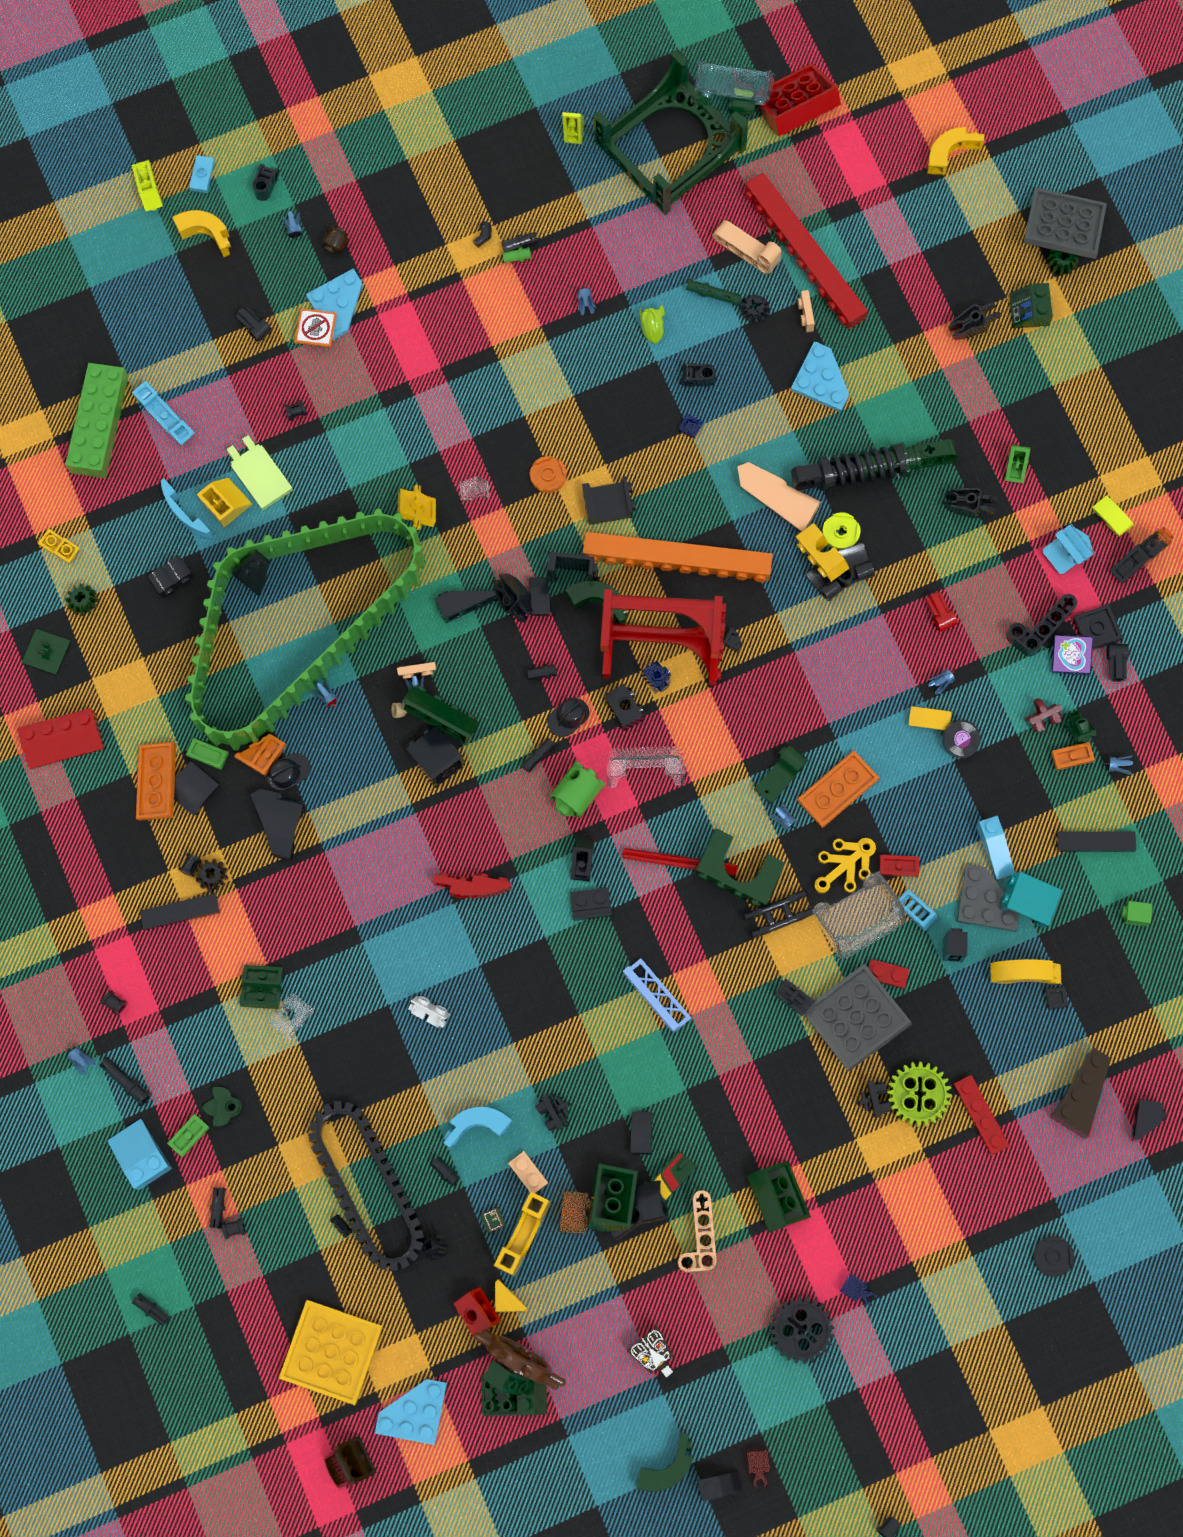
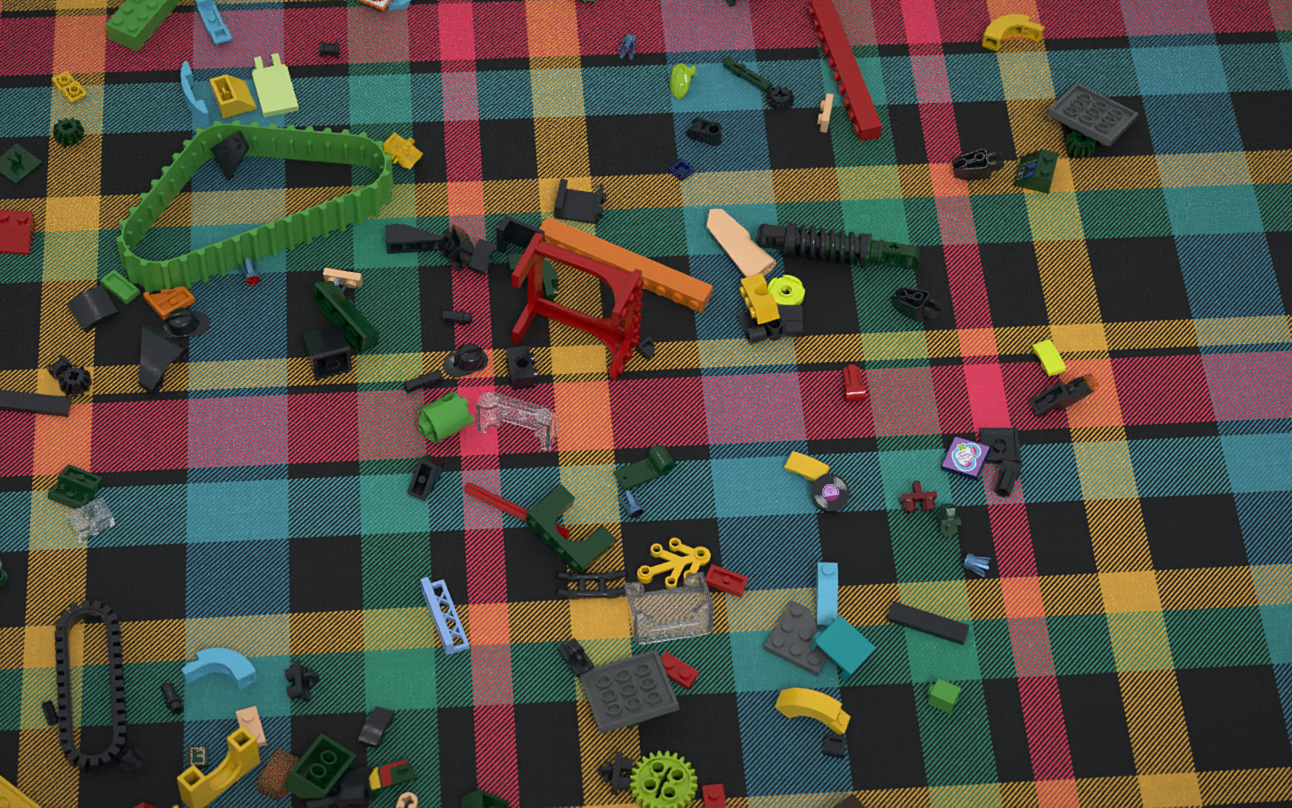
camera: 10 degrees right, 20 degrees down
orange tile [136,742,176,821] -> none
black brick [148,556,194,598] -> none
tan hinge [391,703,407,718] -> none
white hinge [408,996,451,1028] -> none
red slope [432,872,512,899] -> none
clear bracket [459,476,490,502] -> none
orange tile [530,456,567,493] -> none
black plate [570,887,612,921] -> none
clear blue brick [642,661,671,693] -> none
light nougat beam [712,220,782,274] -> none
medium azure plate [791,341,849,412] -> none
orange tile [797,750,880,829] -> none
medium azure slope [895,889,938,931] -> none
flat silver piece [928,669,955,695] -> none
black brick [943,928,968,962] -> none
bright green slope [1005,445,1030,483] -> none
black beam [1006,594,1077,657] -> none
medium azure piece [1043,524,1095,574] -> none
orange plate [1051,742,1095,771] -> none

